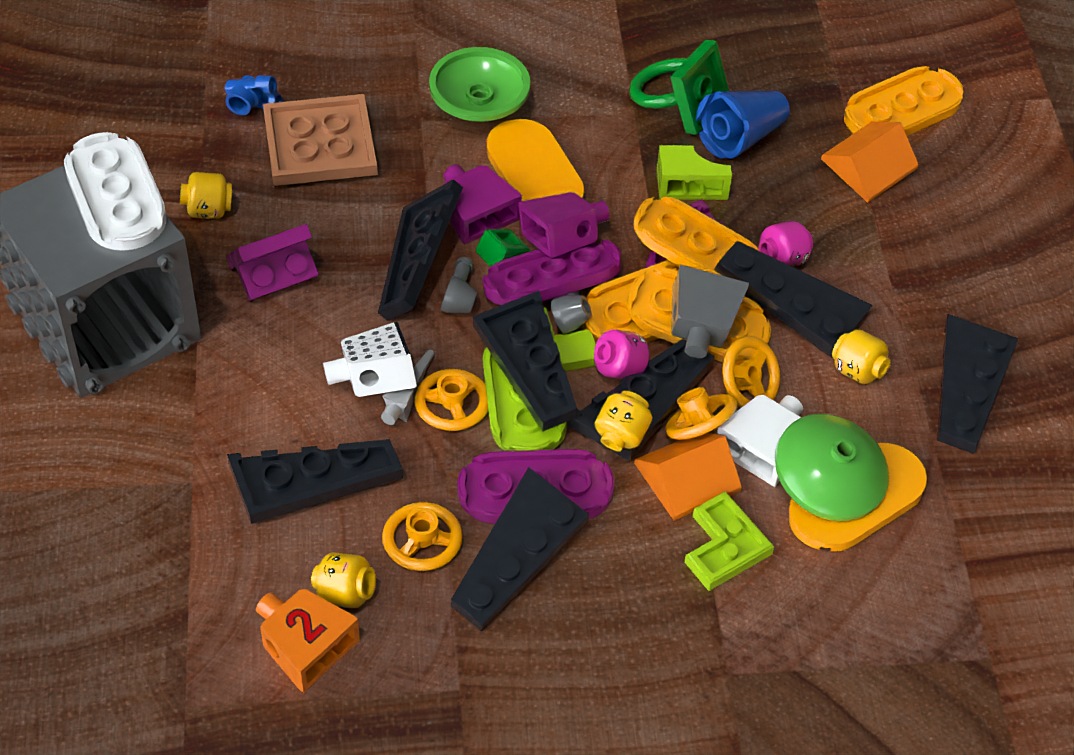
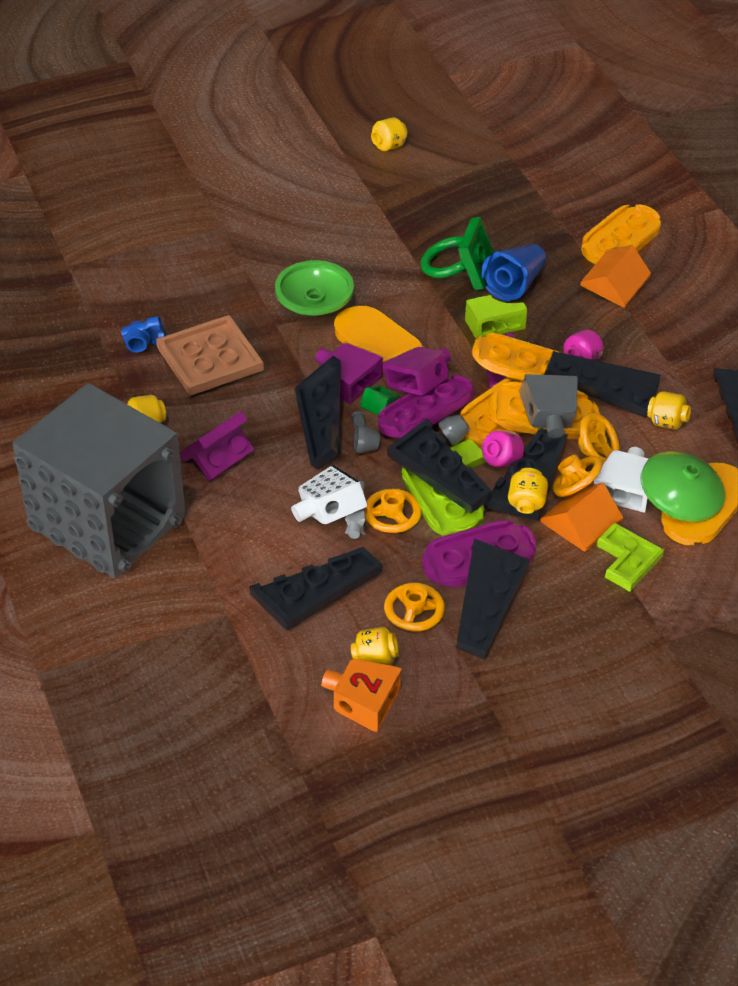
camera: 15 degrees left, 5 degrees down
white tile [64,132,167,250] -> none

